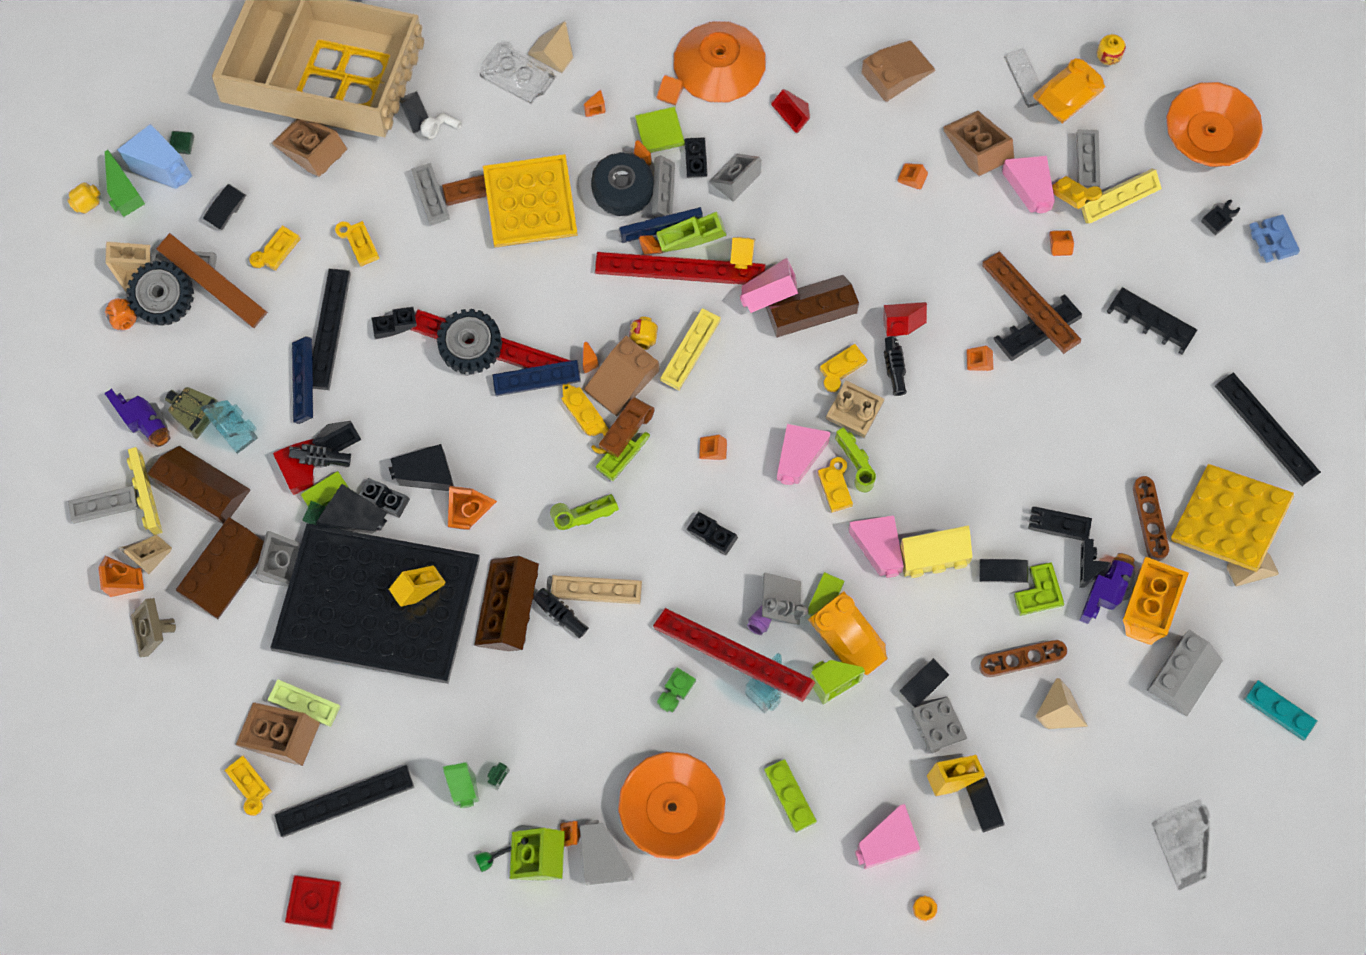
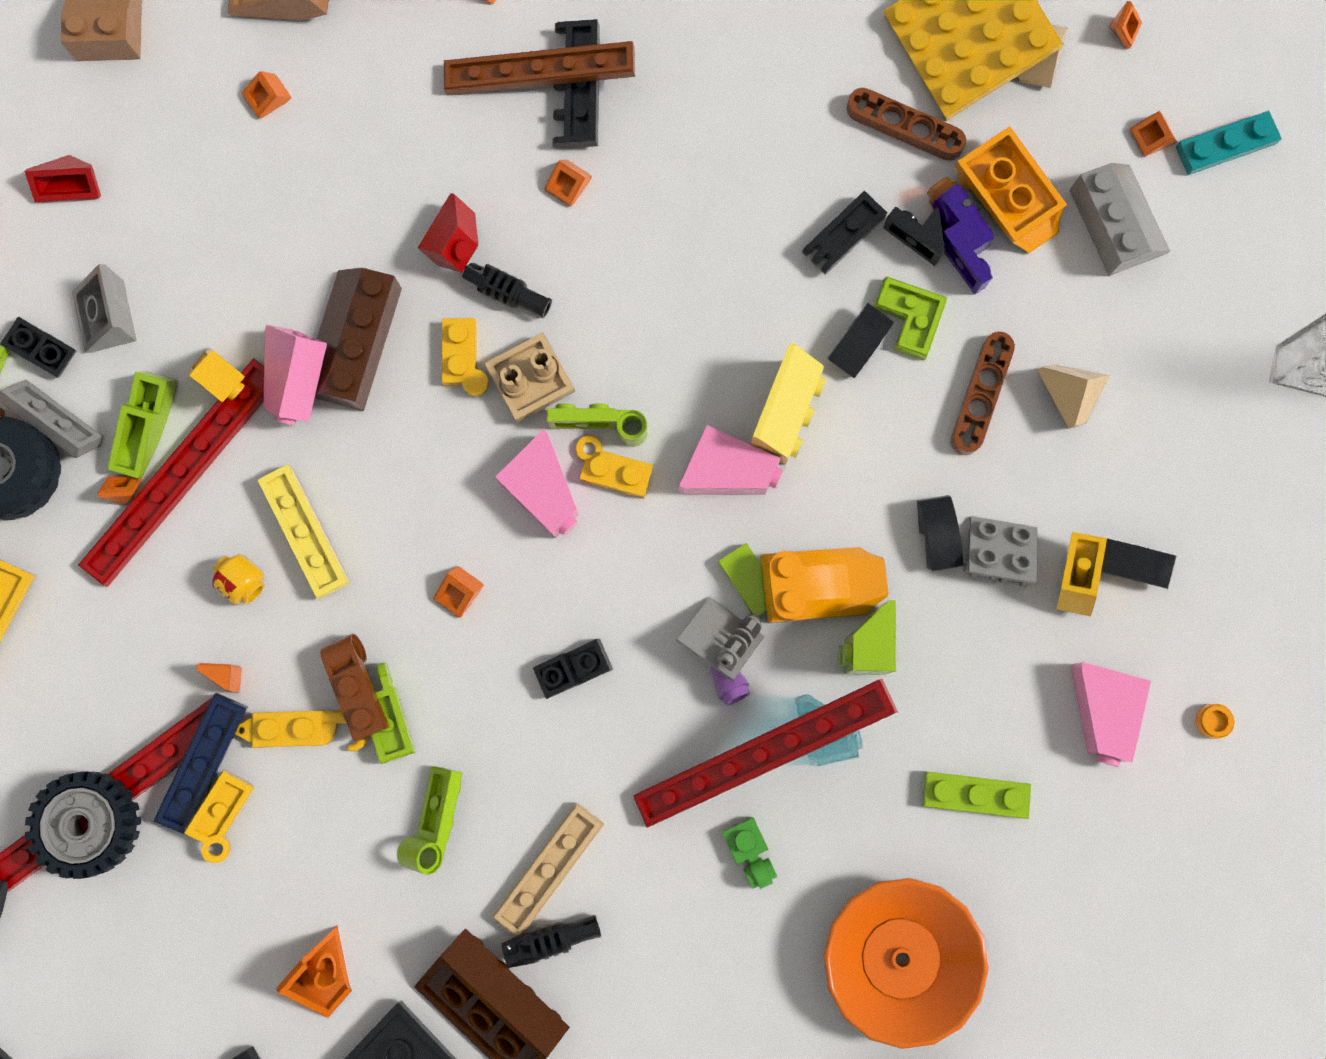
camera: 60 degrees left, 10 degrees up
black slope [388,444,454,491] -> none
medium nougat slope [584,336,659,417] -> none
dark blue tile [619,207,703,243] -> none
none -> yellow hinge [184,769,254,863]
none -> orange slope [1109,1,1142,49]
none -> orange slope [1130,111,1177,157]

